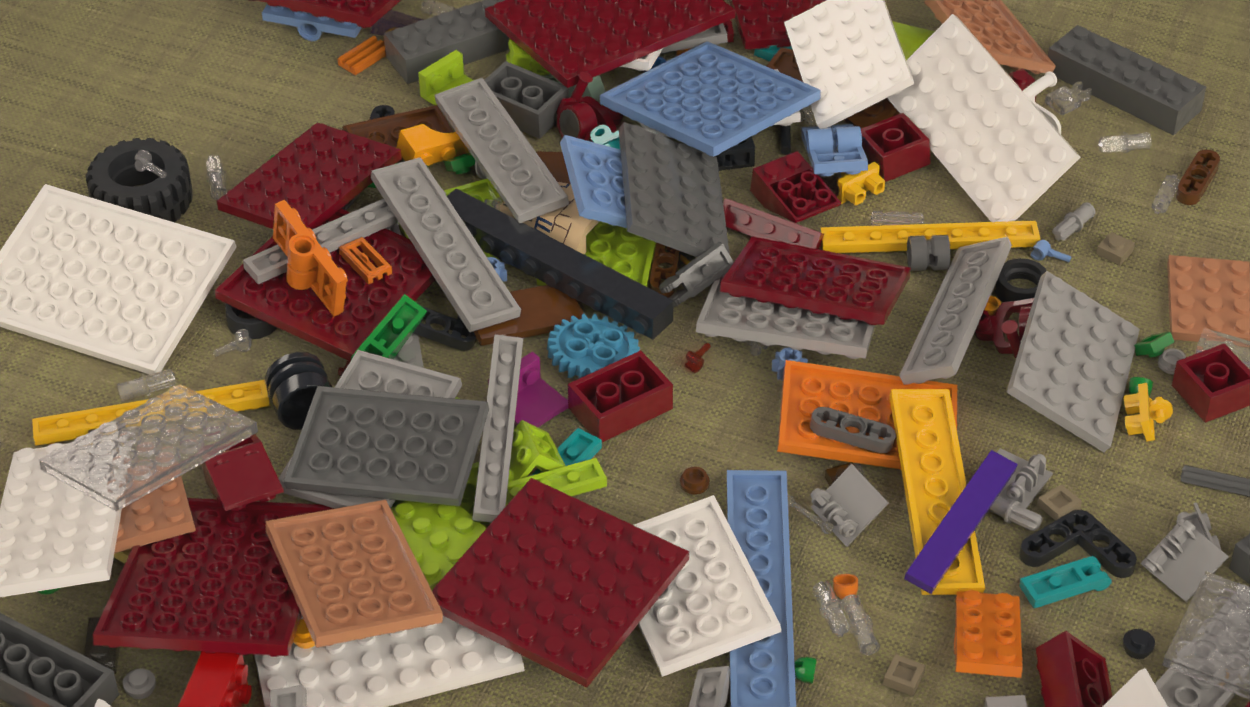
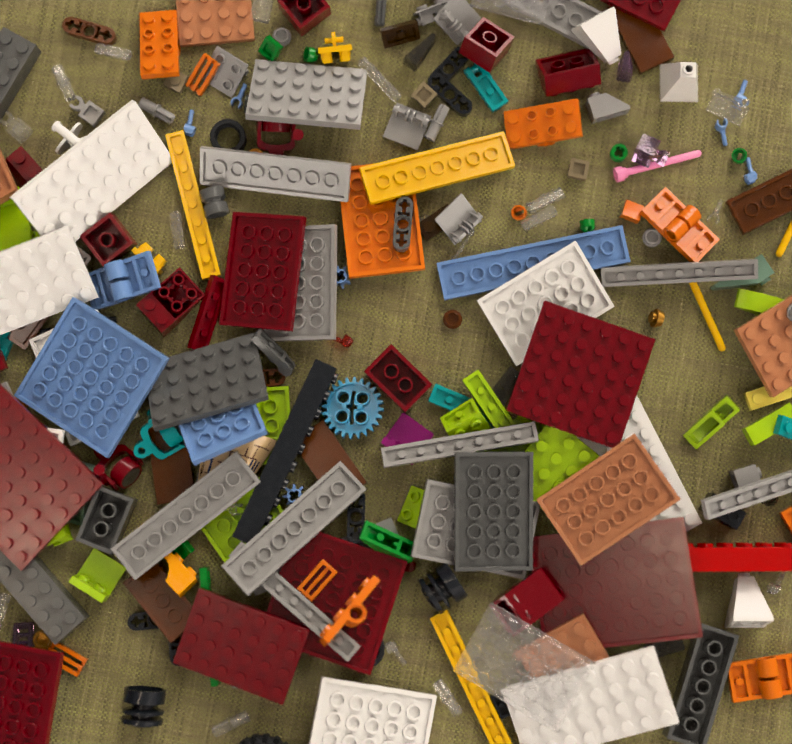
camera: 105 degrees left, 40 degrees up
dark purple tile [904,450,1018,594] -> none
black plate [1123,629,1155,659] -> none
none -> light grey plate [69,95,106,128]
none -> black wheel [121,686,166,728]
none -> orange plate [139,10,181,79]
none -> orange tile [185,53,221,96]
none -> light grey hinge [202,45,249,98]
none -> clear axle [358,57,401,102]
none -> dark brown plate [380,19,421,49]
none -> clear smoke slope [403,33,436,71]
none -> dark red brick [459,17,514,73]

